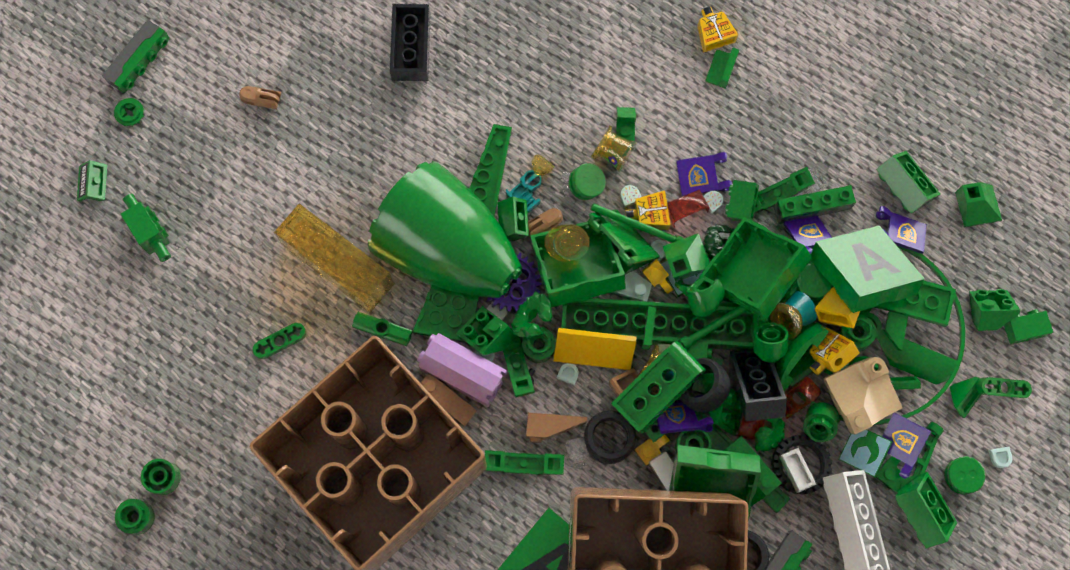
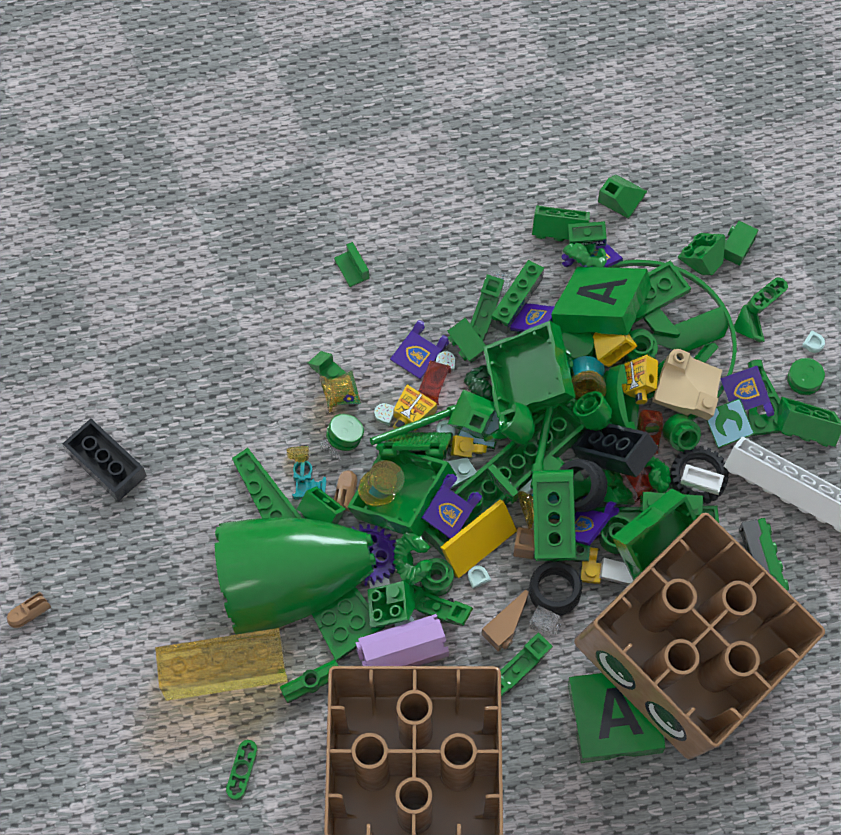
camera: 45 degrees left, 10 degrees down
green brick [121,194,171,262] -> none
yellow torso [697,7,738,53] -> none
none -> dark purple flag [421,474,482,539]
none -> green piece [563,243,607,267]
none -> green panel [568,221,607,246]

